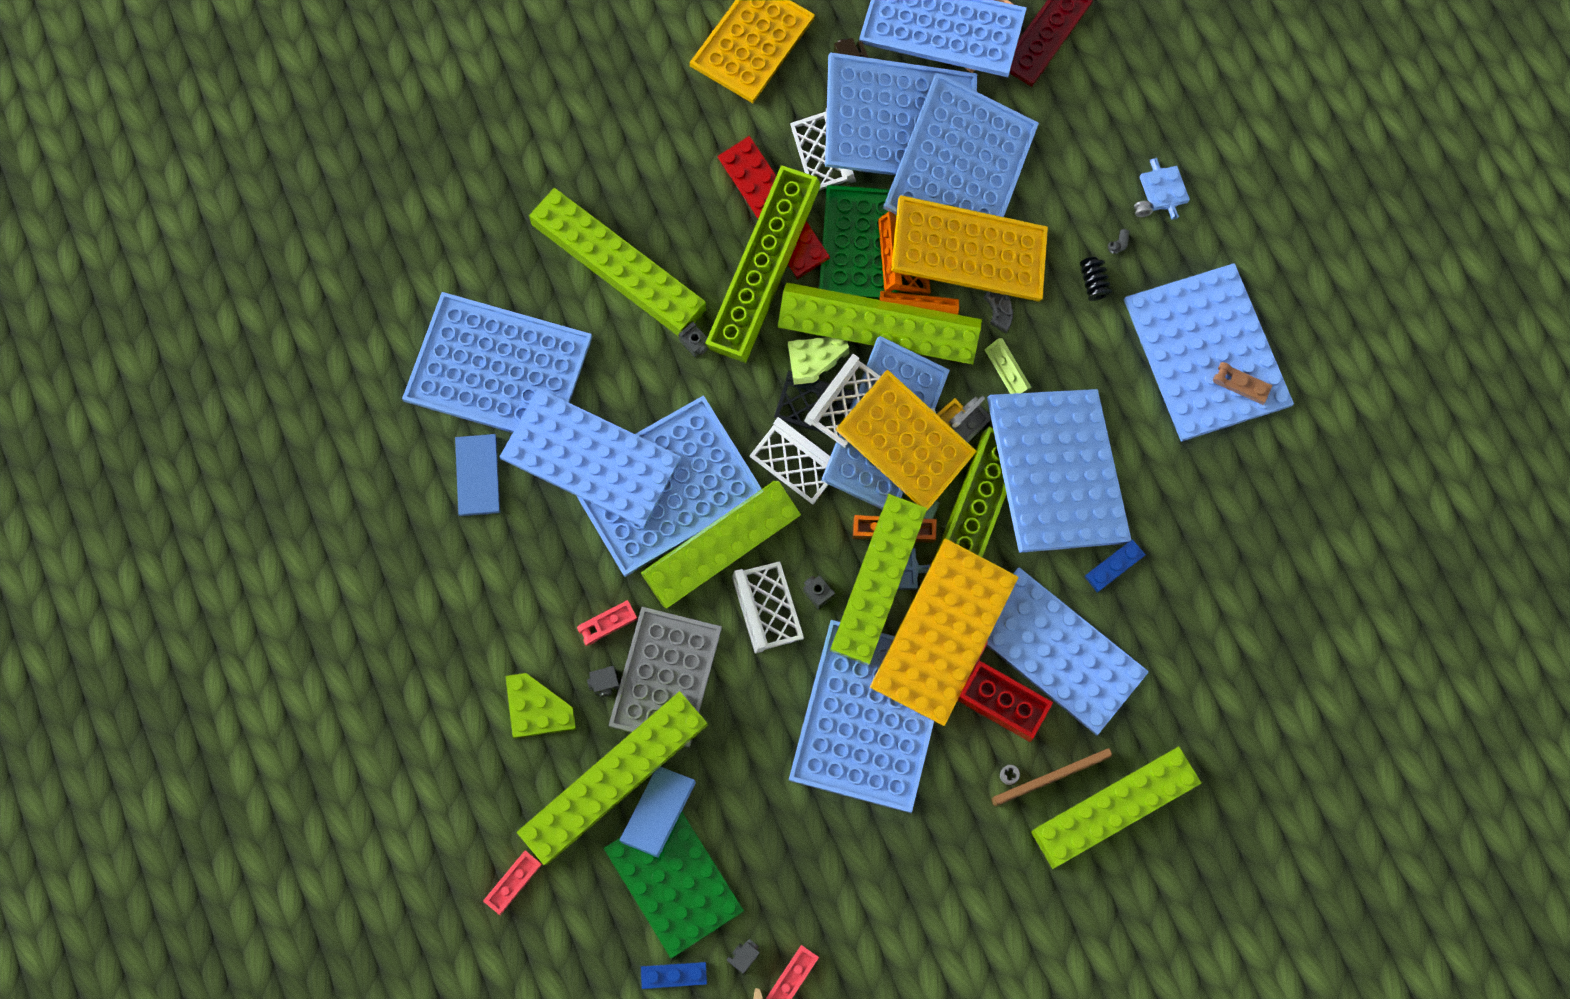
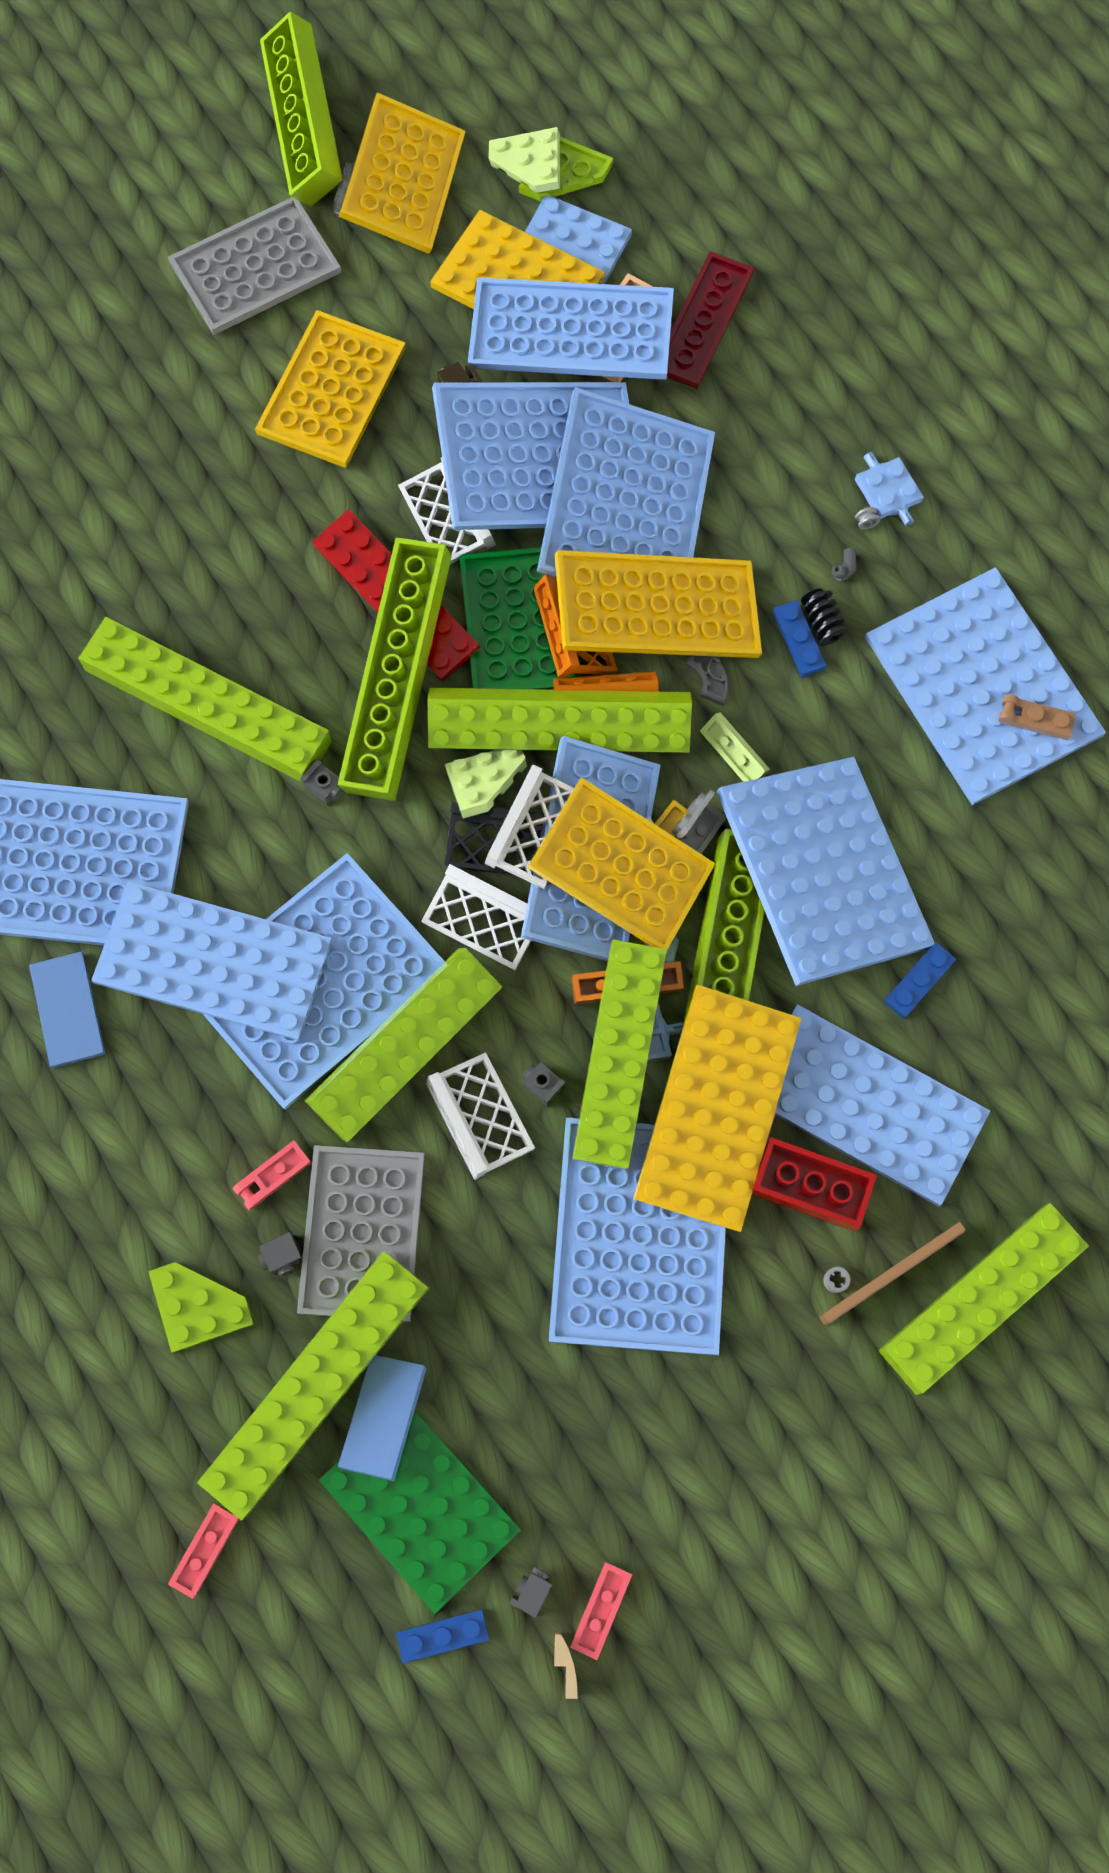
camera: 10 degrees left, 0 degrees up
none -> blue plate [773,600,826,678]

